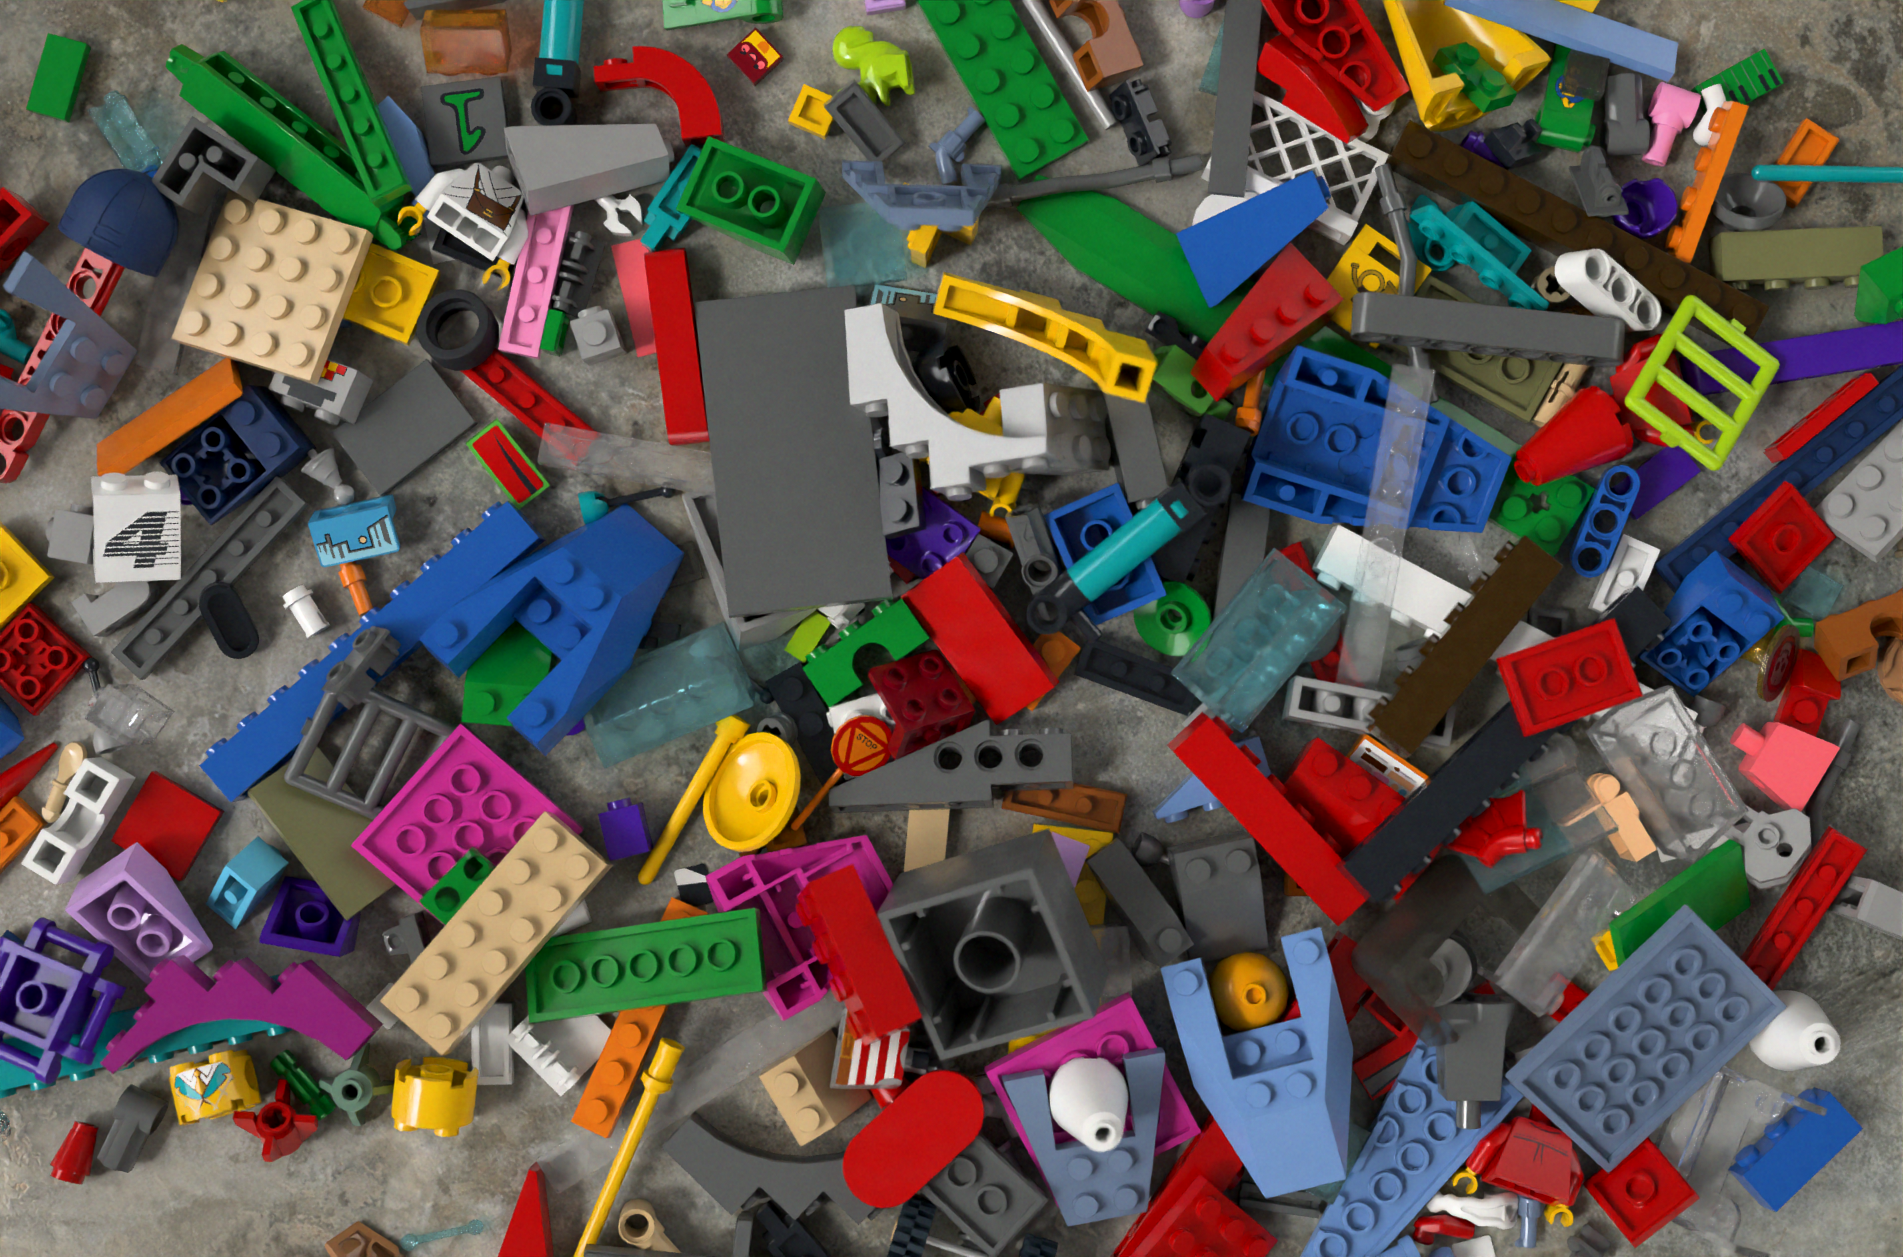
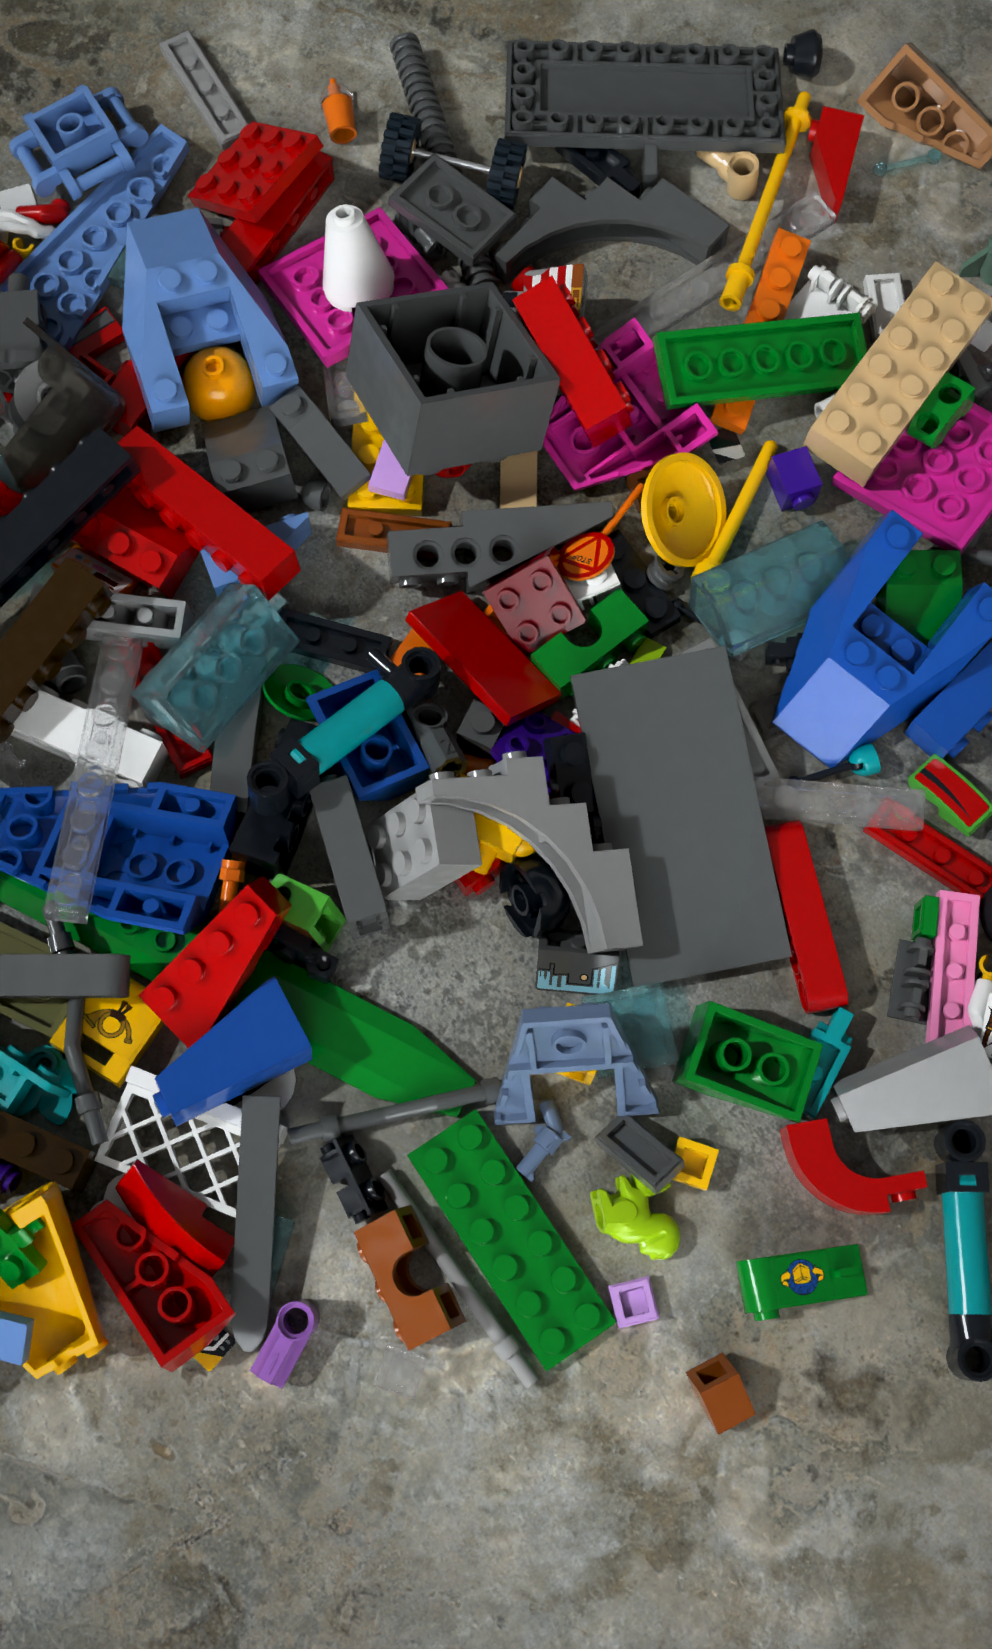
camera: 175 degrees right, 15 degrees down
yellow brick [391,1057,479,1137] -> none
light grey brick [570,306,627,366] -> none
white bar [594,195,644,236] -> none
coral sticker [611,238,656,357] -> none
dark red tile [726,27,784,86] -> none
tan slope [759,1028,872,1147] -> none
red tile [843,1069,985,1208] -> none
yellow arch [933,272,1157,403] -> none
sand blue wing [1002,1047,1165,1226] -> none

